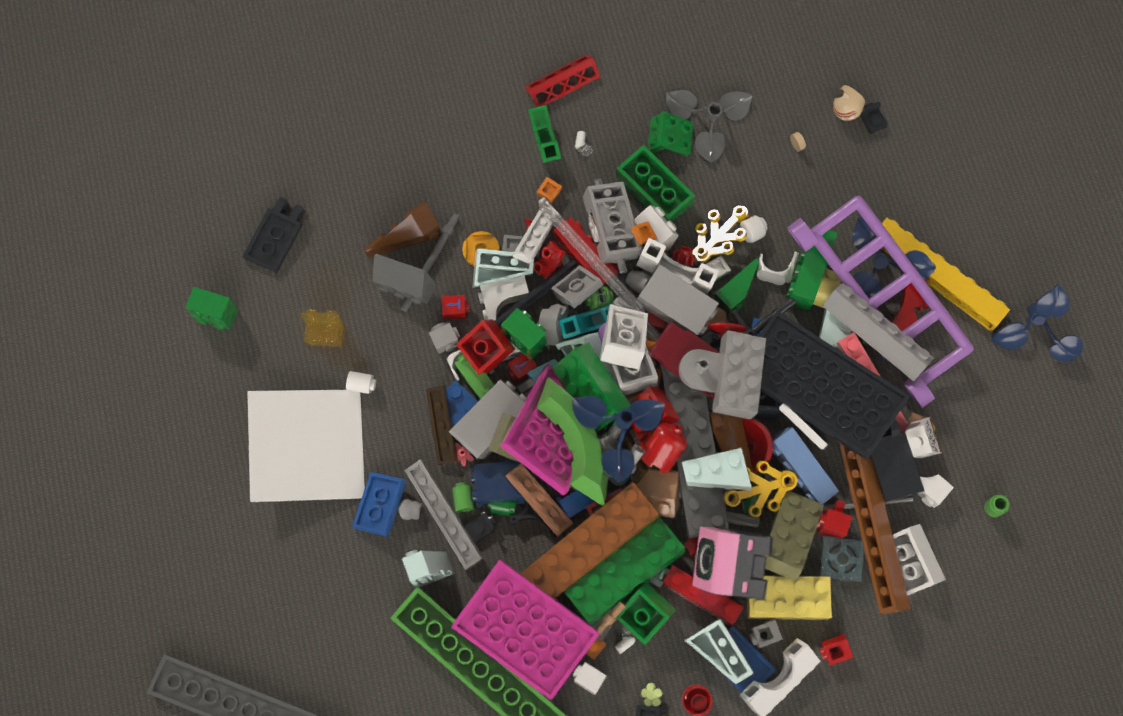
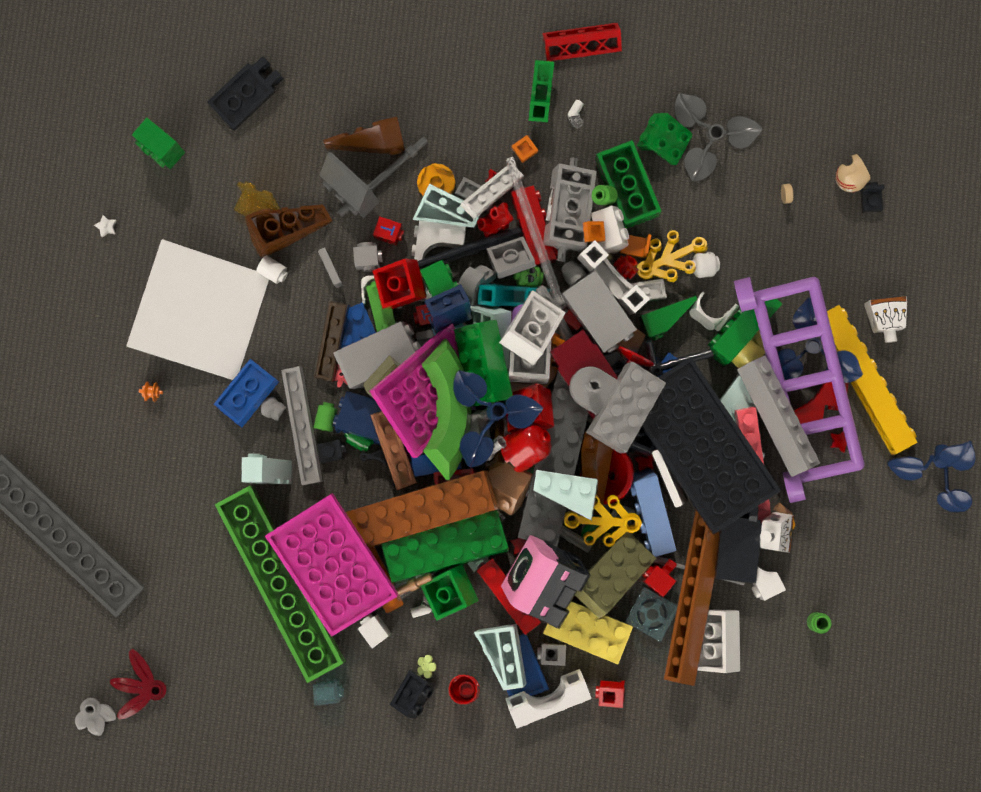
camera: 20 degrees right, 10 degrees up
none -> white piece [94,215,117,238]
none -> orange wheel [139,382,163,402]
none -> reddish brown wedge [245,205,332,258]
none -> light grey tile [318,247,343,288]
none -> dark blue panel [425,284,472,334]
none -> bright green brick [592,185,618,205]
none -> orange bracket [620,234,651,258]
none -> red piece [634,454,655,472]
none -> red piece [830,431,847,453]
none -> torso [864,296,907,343]

